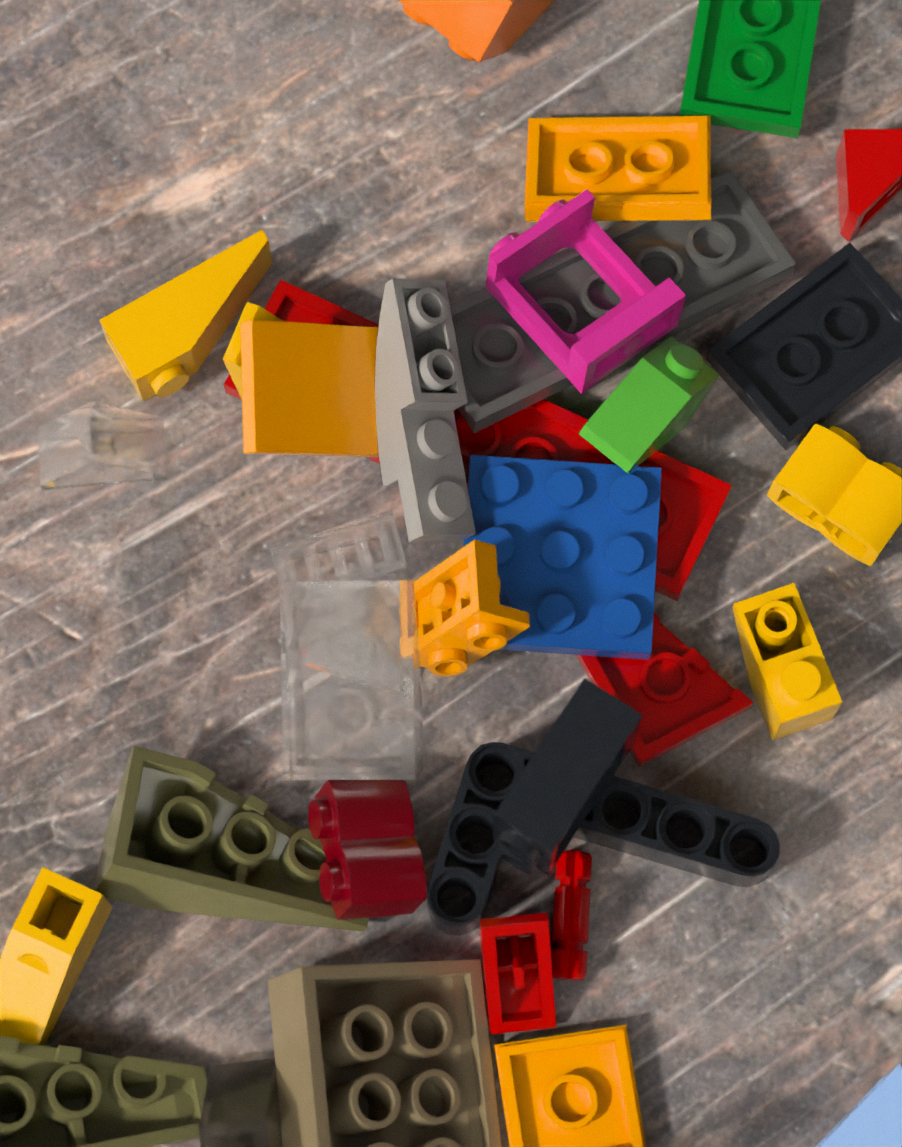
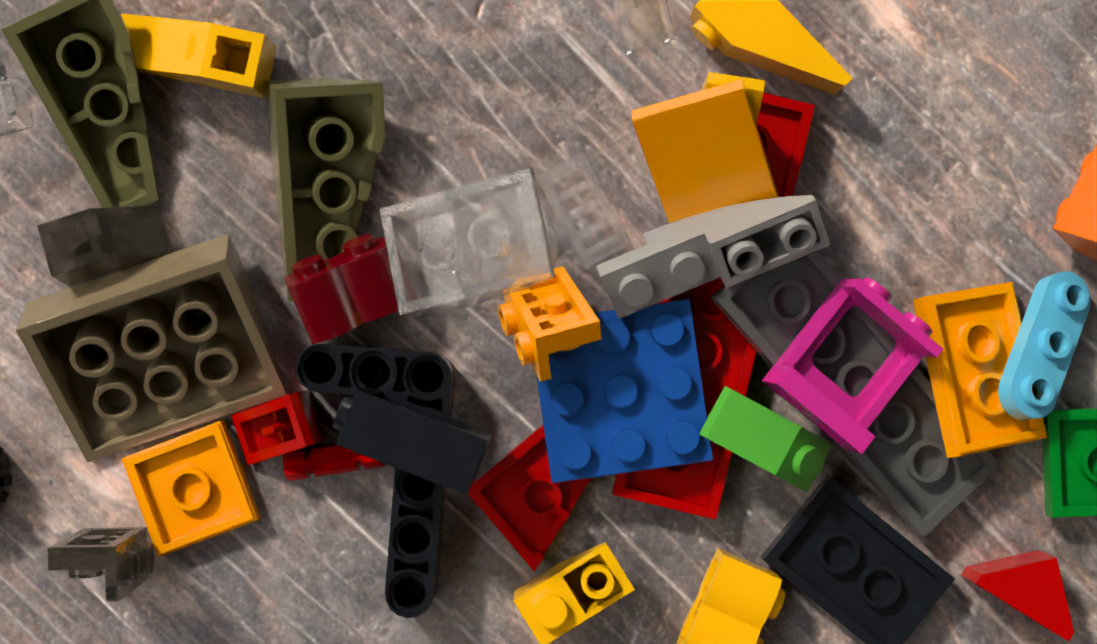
camera: 75 degrees right, 15 degrees up
none -> medium azure plate [998,271,1091,420]

